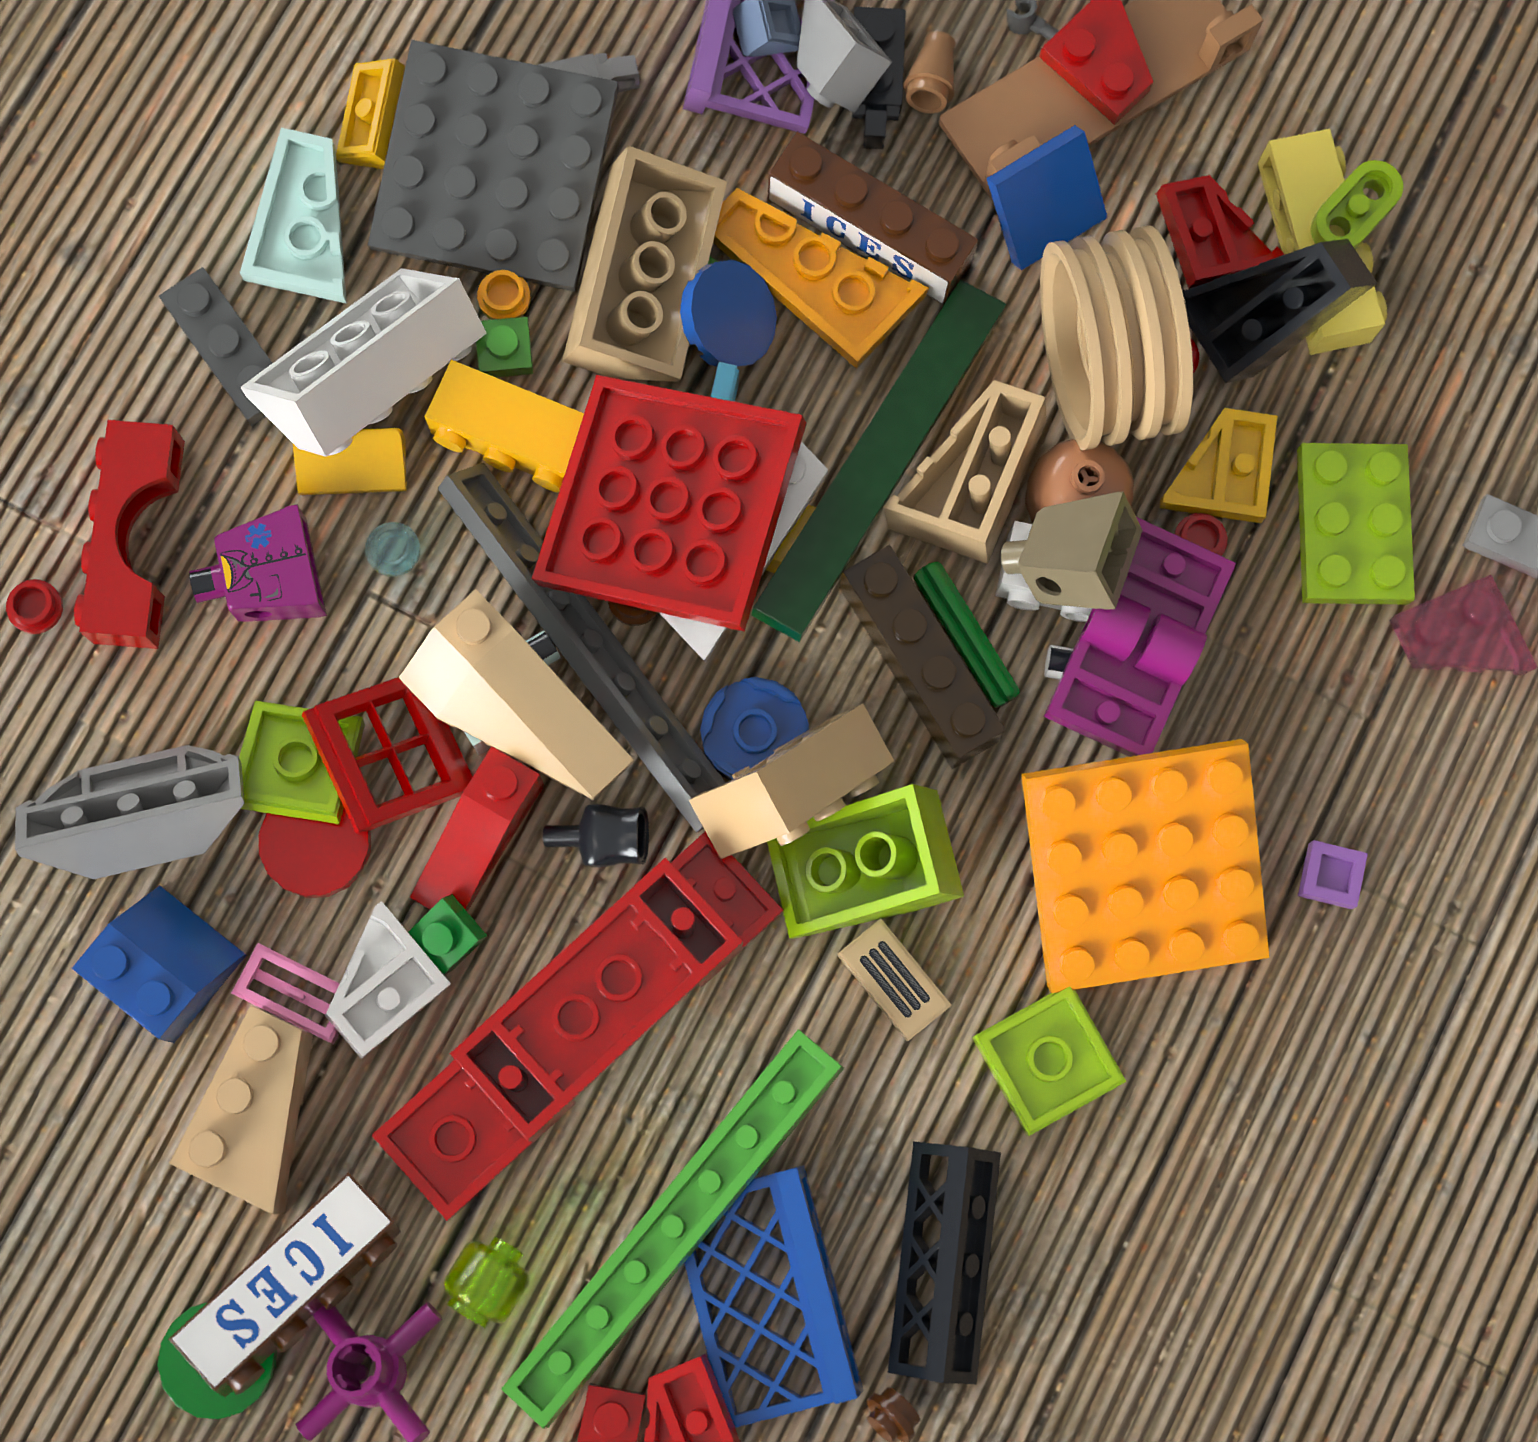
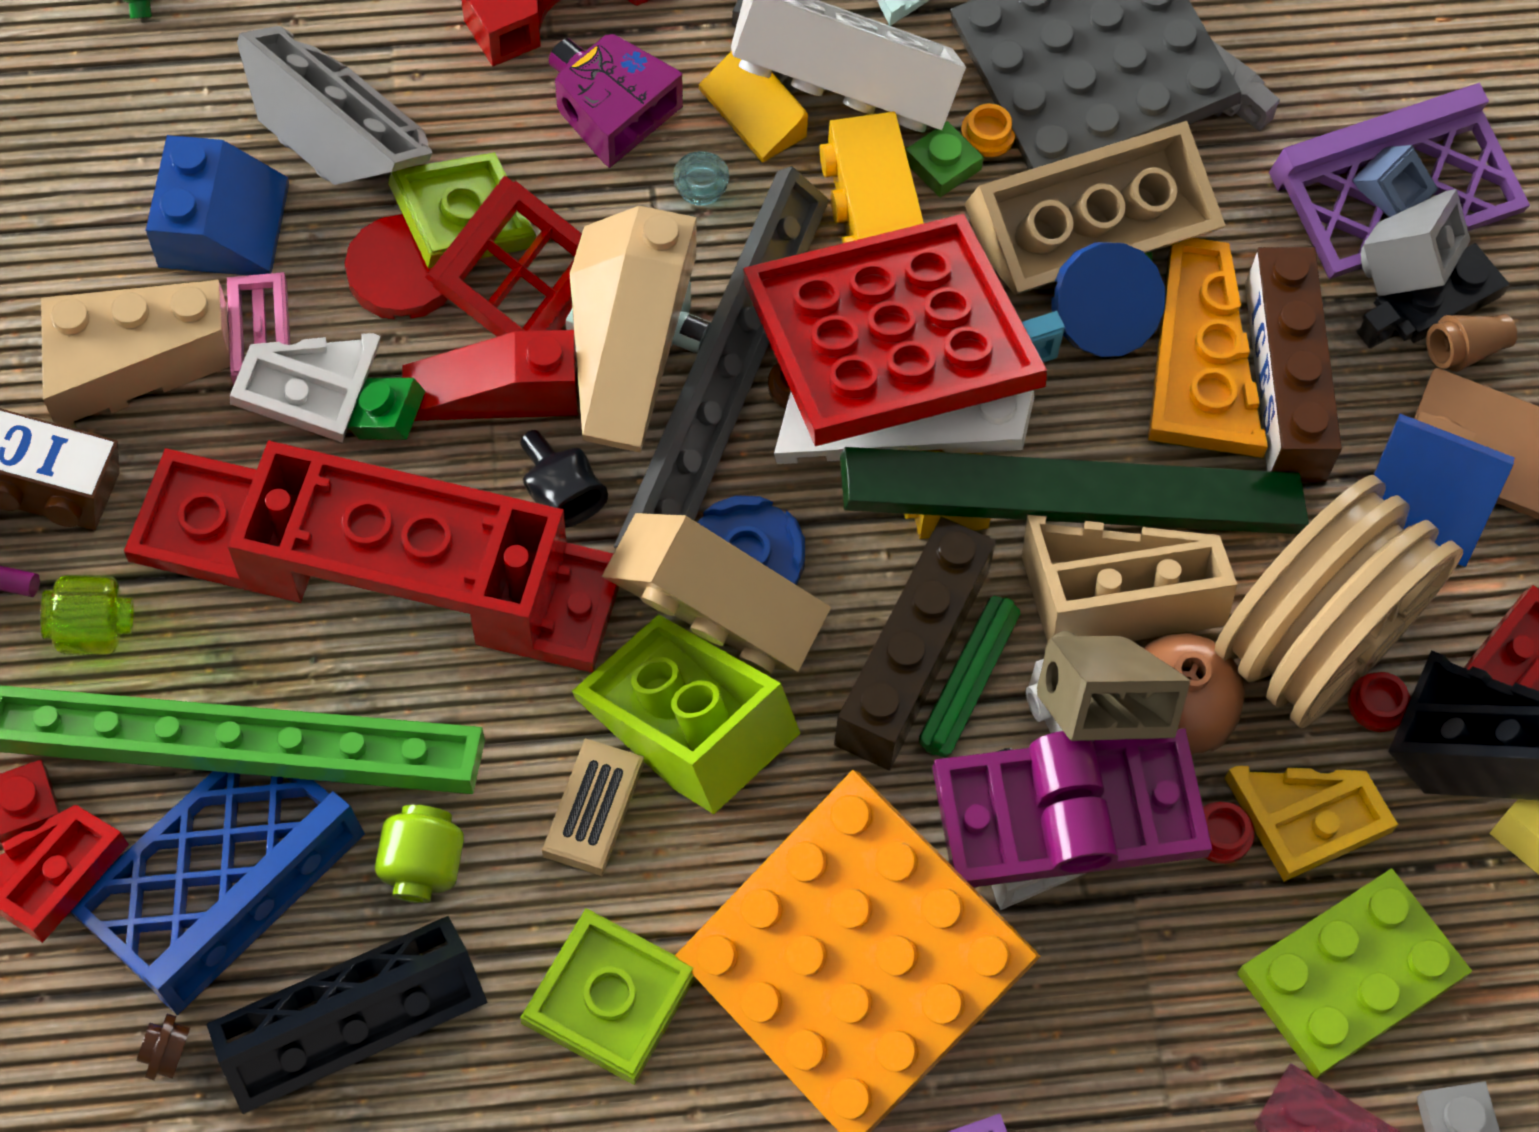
camera: 60 degrees right, 15 degrees down
none -> lime head [375,805,464,903]

